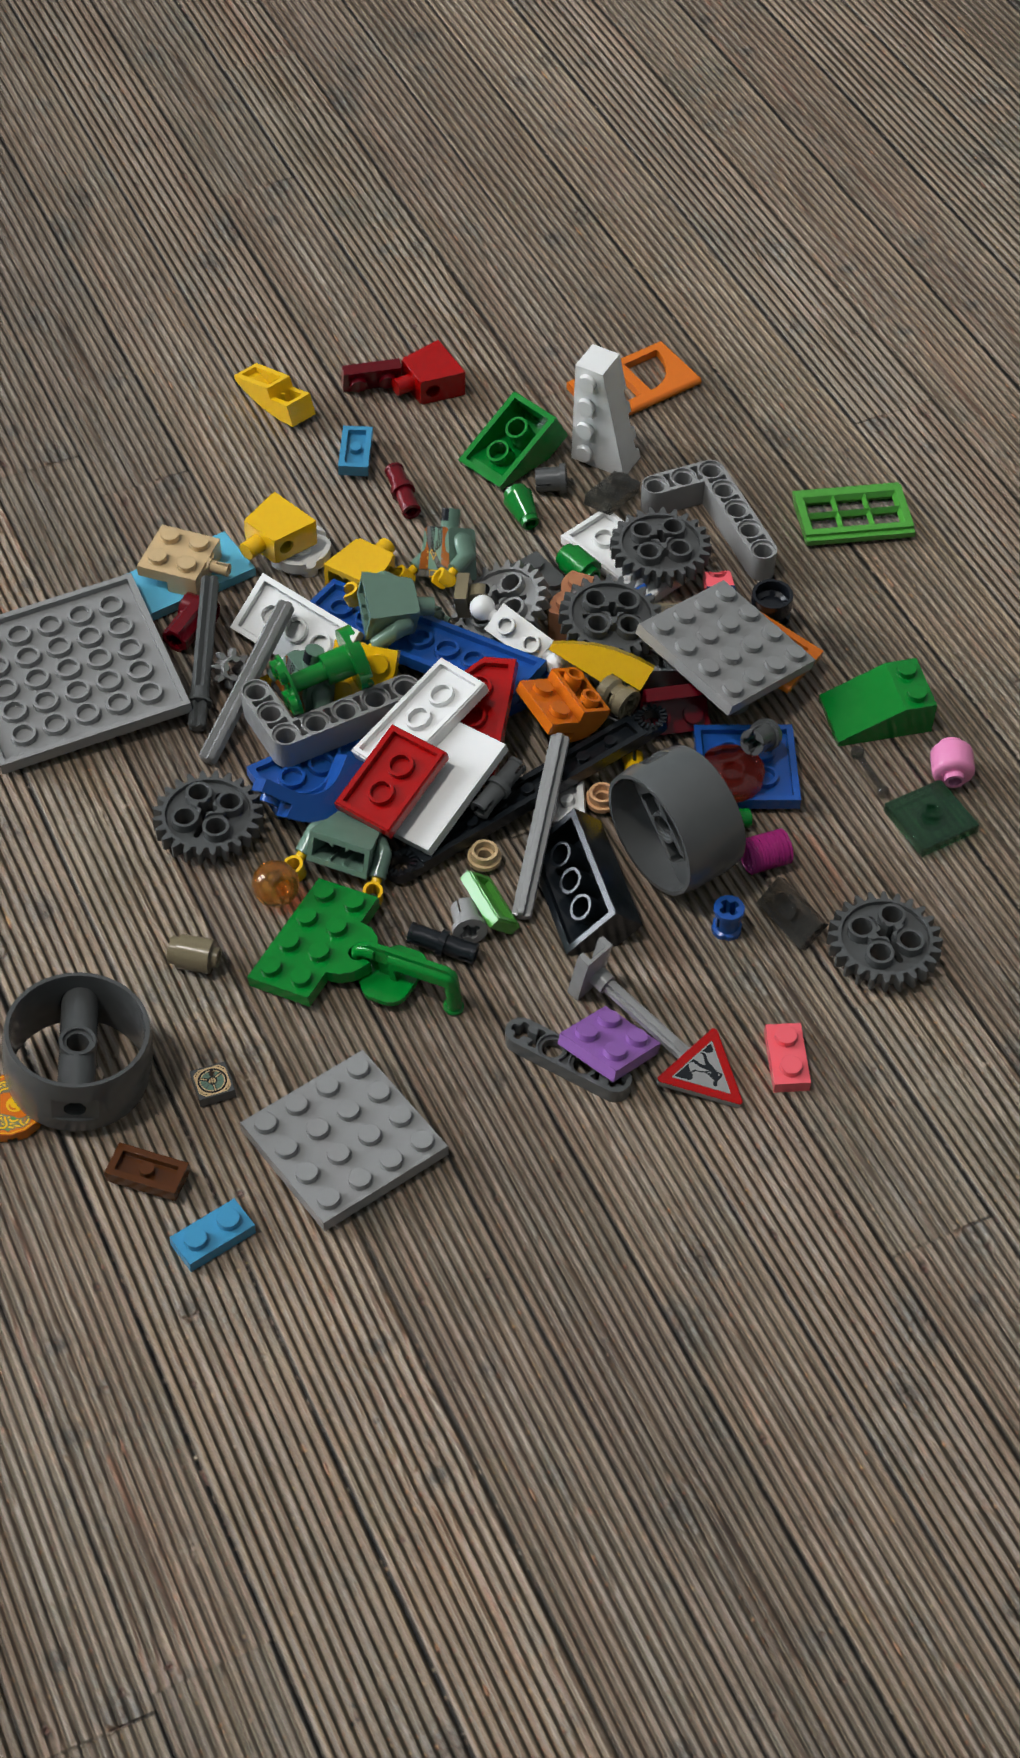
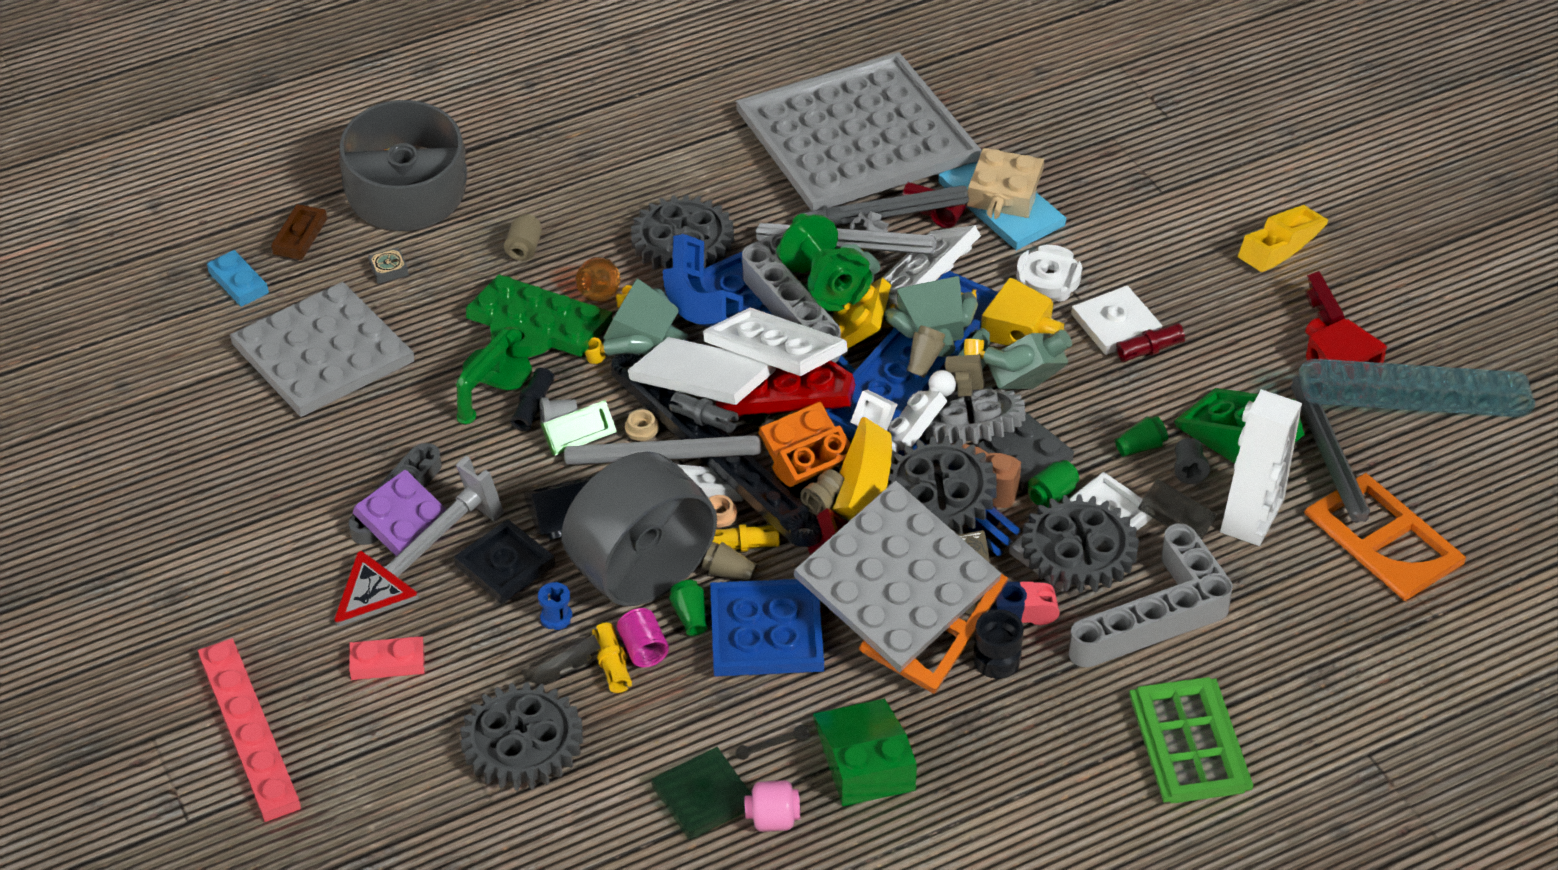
camera: 90 degrees right, 5 degrees down
yellow torso [239,492,317,563] -> none
red tile [334,724,449,838] -> none
dark azure plate [338,425,373,476] -> none
clear red tile [705,744,765,802] -> none
dark grey bush [740,718,782,756] -> none
none -> coral plate [198,638,301,822]
none -> black plate [454,519,555,604]
none -> yellow pin [592,622,632,693]
none -> white tile [850,390,897,431]
none -> dark tan cone [906,325,945,378]
none -> white plate [1071,285,1163,355]
none -> dark grey axle [1291,375,1370,523]
none -> clear light blue beam [1299,359,1535,417]

